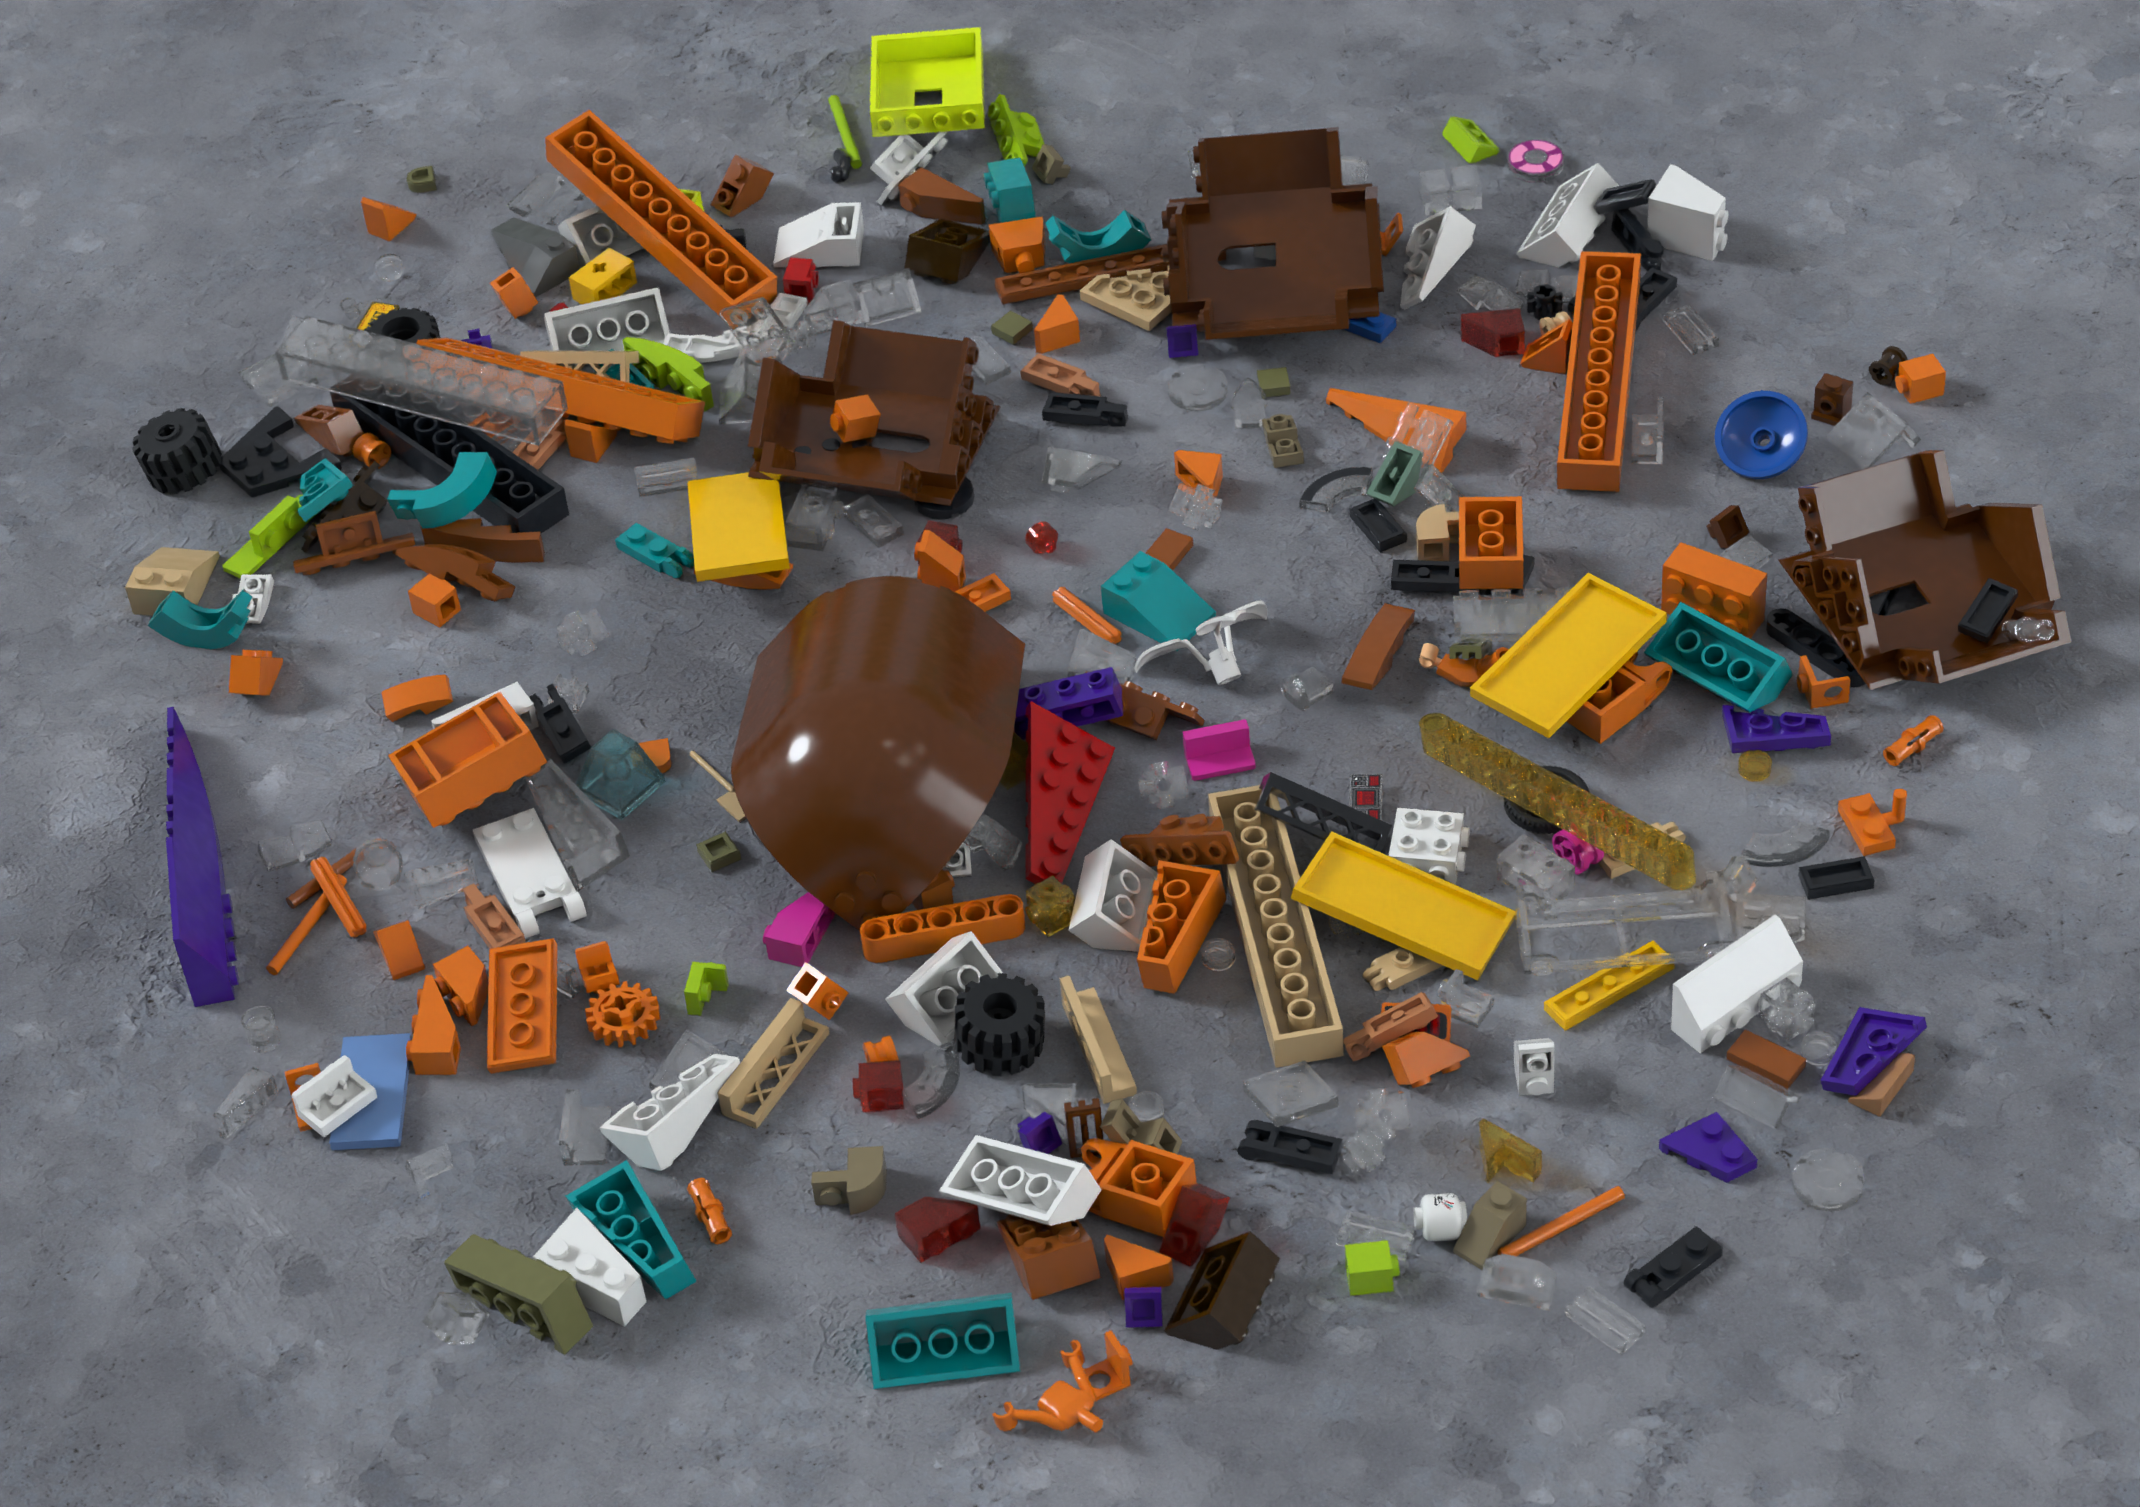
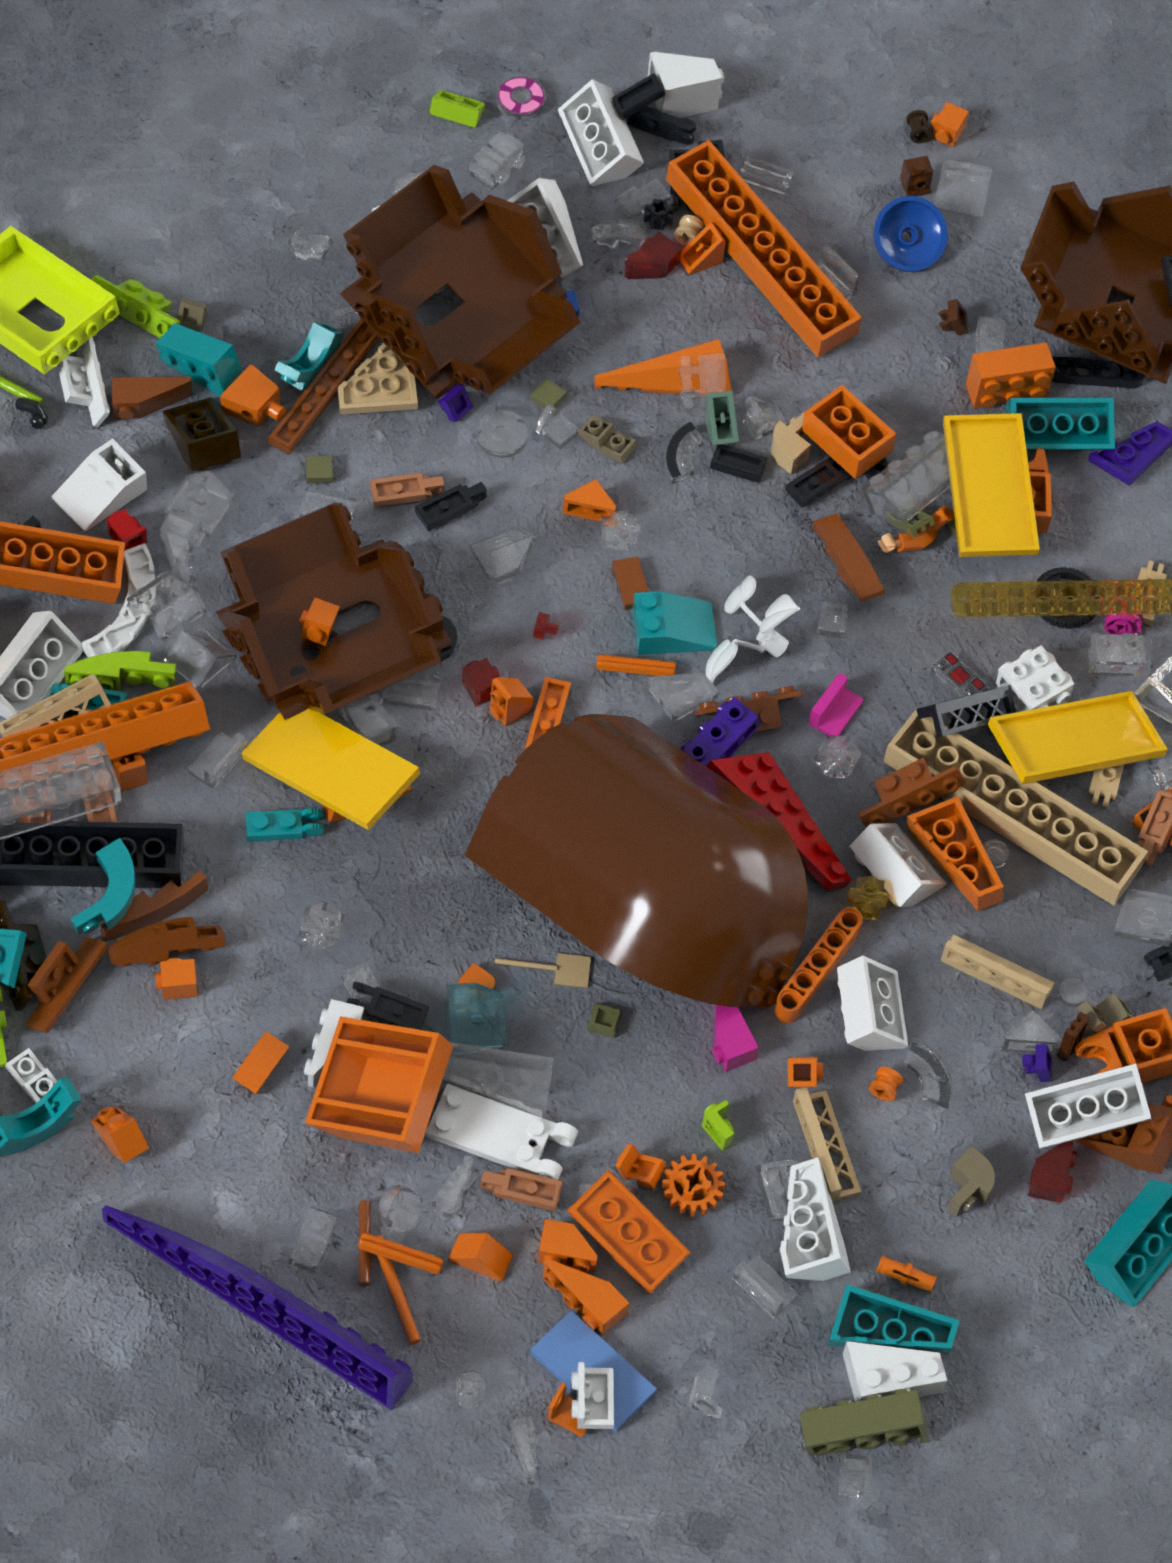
camera: 55 degrees left, 15 degrees up
clear red brick [853,1060,904,1112] -> none
black wheel [955,973,1045,1076] -> none
orange slope [1034,294,1080,354] -> none
clear yellow tile [1738,750,1772,781] -> none
orange bracket [1796,655,1851,709] -> none

